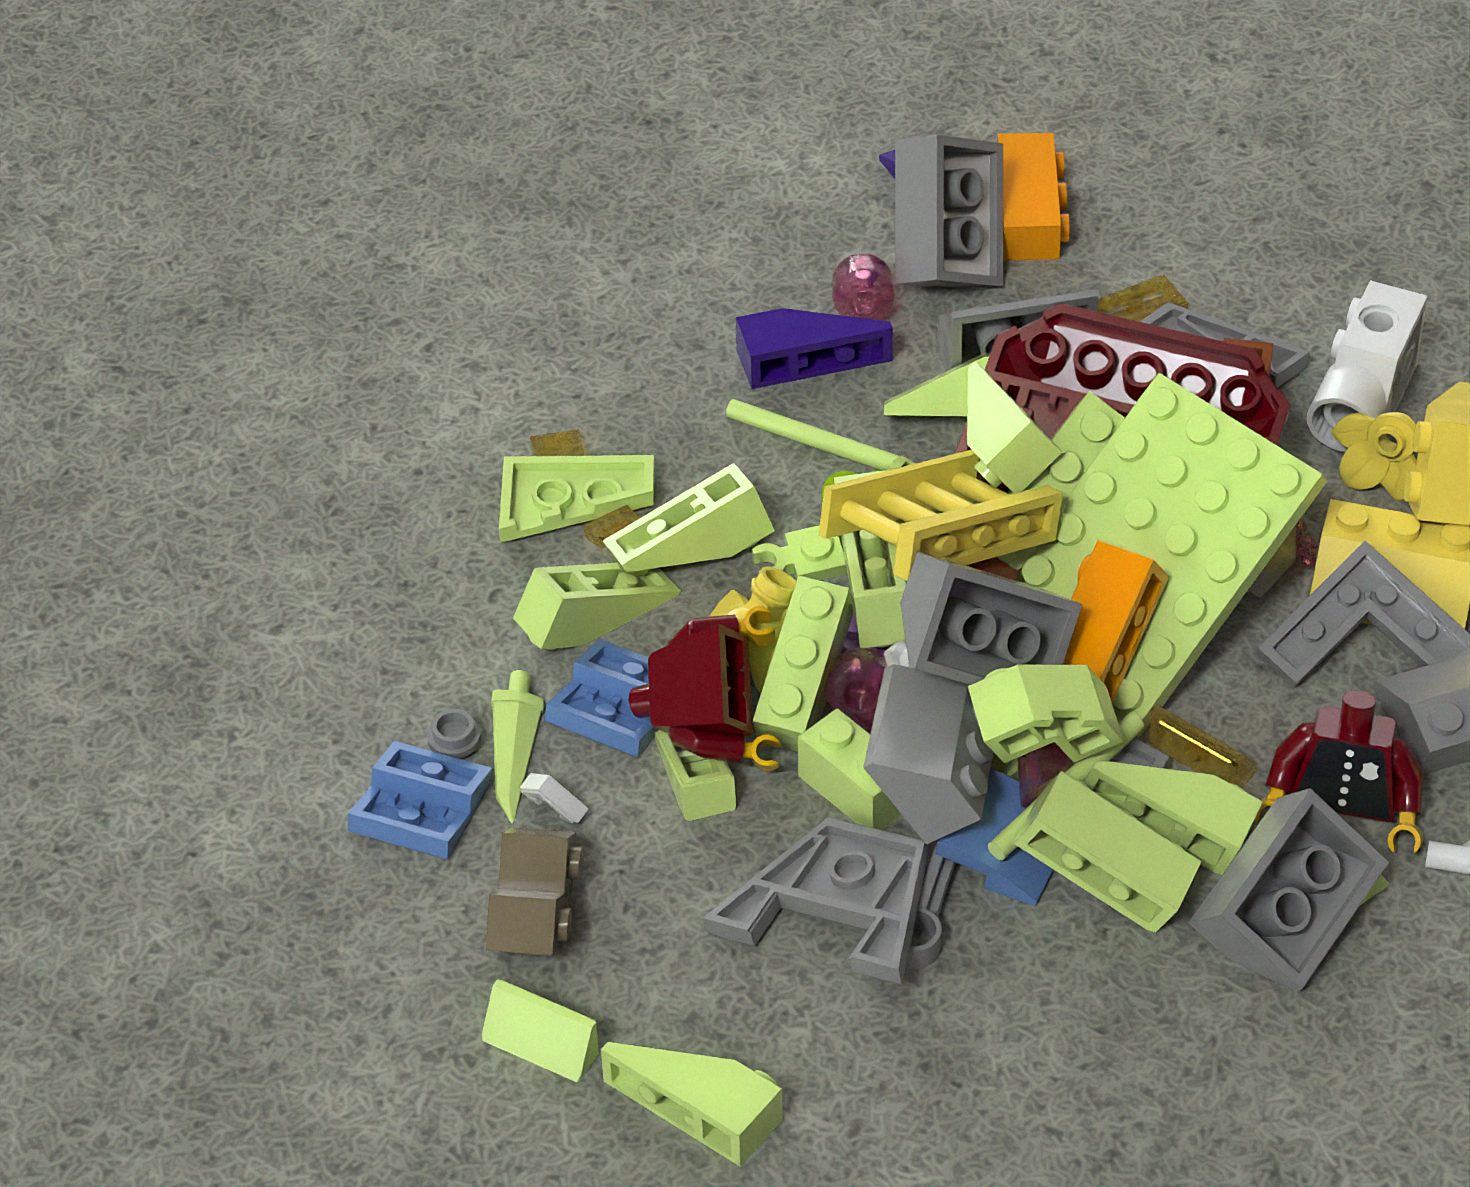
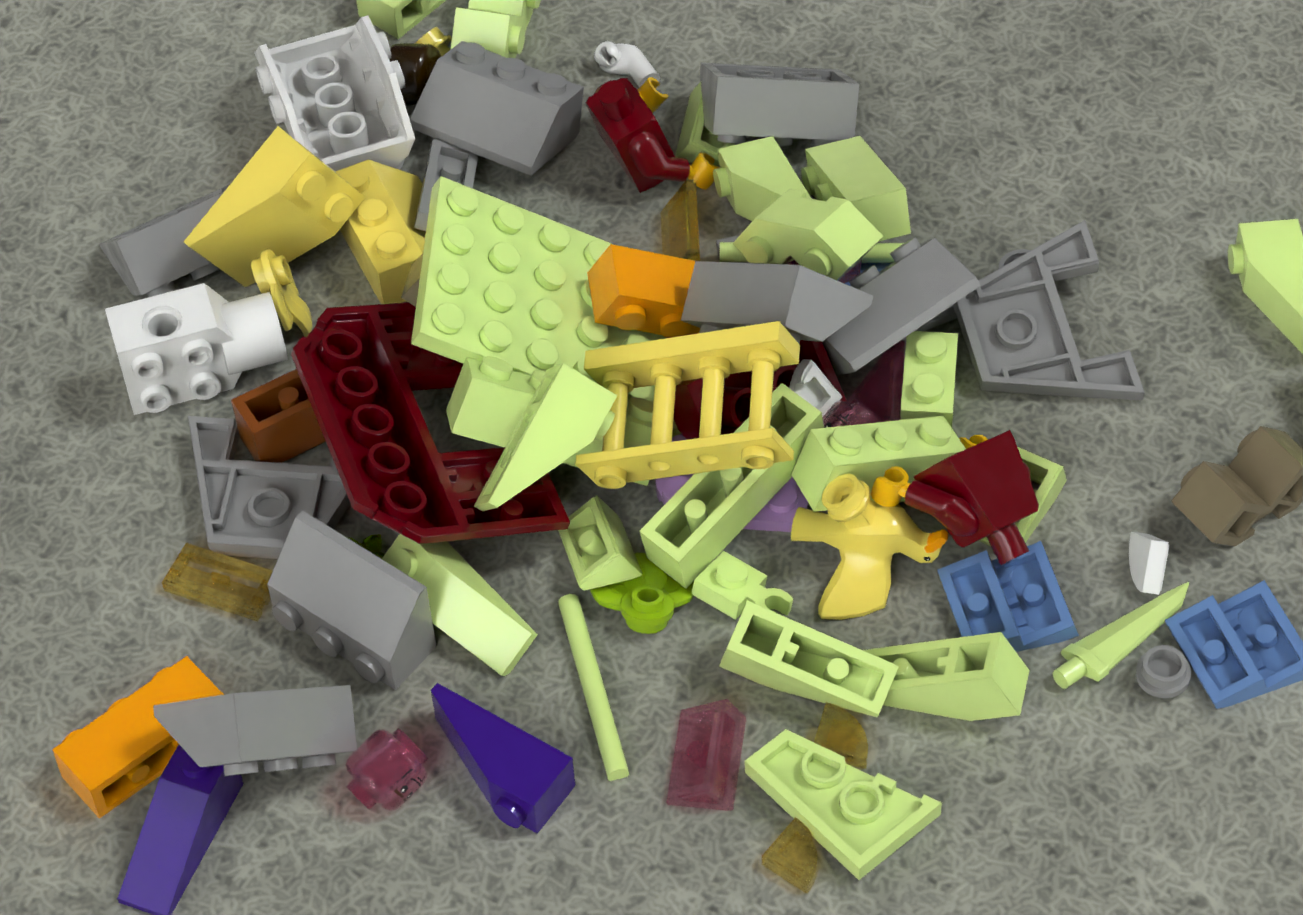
camera: 130 degrees left, 5 degrees up
none -> clear pink slope [666,699,746,811]

